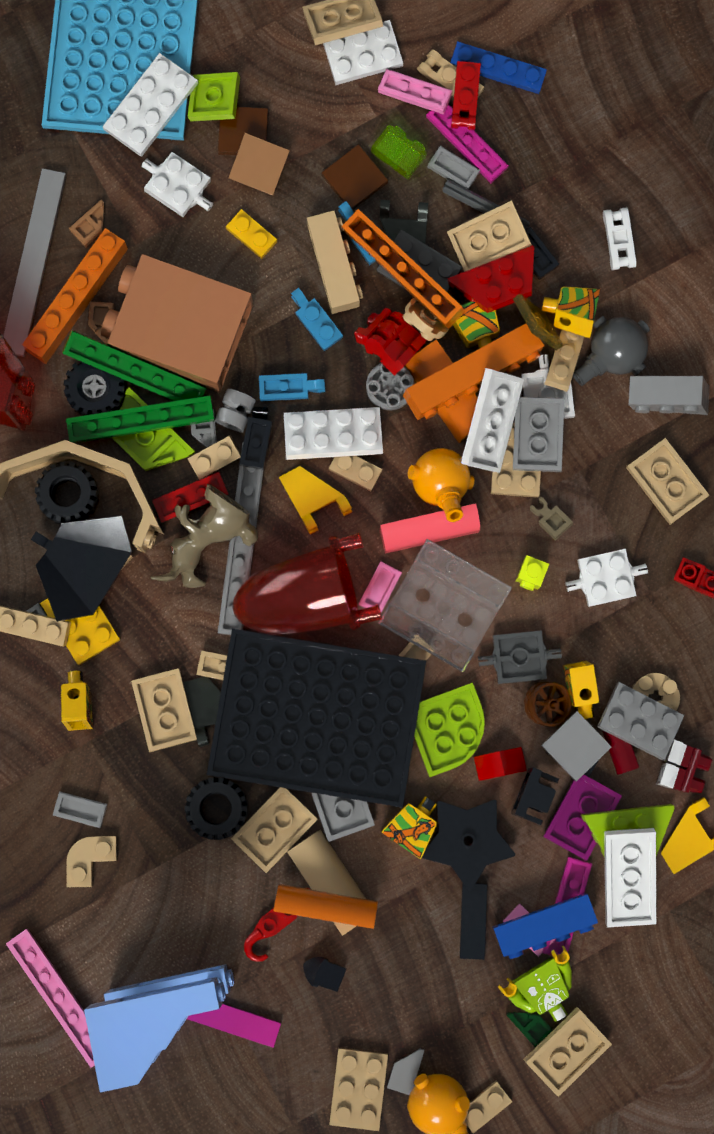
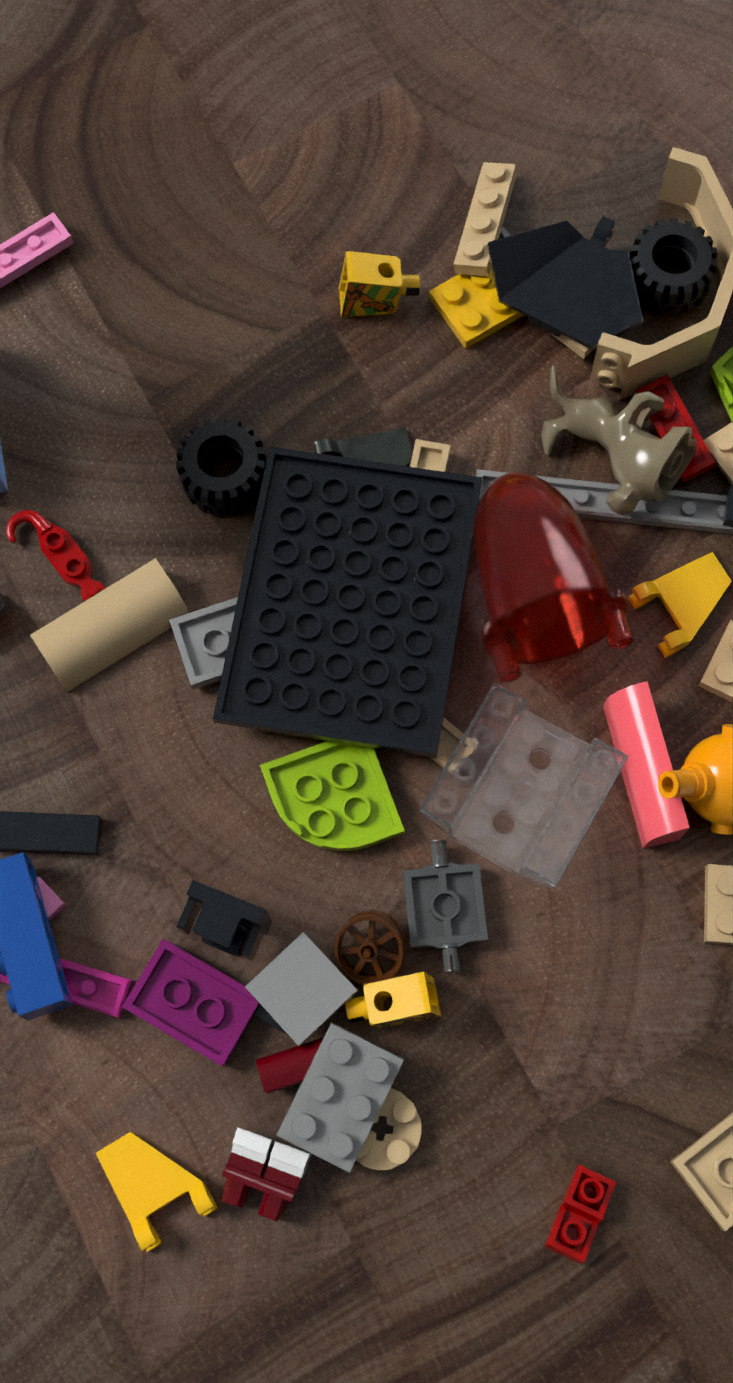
camera: 100 degrees right, 10 degrees down
light grey tile [53,791,108,828] -> none
tan plate [67,836,117,887] -> none
tan plate [131,668,197,752] -> none
tan plate [231,787,318,873] -> none
orange brick [273,884,378,929] -> none
bright pink tile [358,561,402,616] -> none
torso [381,797,437,859] -> none
black plate [422,800,515,890] -> none
red slope [473,747,527,781] -> none
neon yellow brick [515,555,549,591] -> none
dark tan plate [530,497,573,541] -> none
white plate [565,549,648,607] -> none
lime wing [581,804,674,857] -> none
white plate [604,828,656,927] -> none

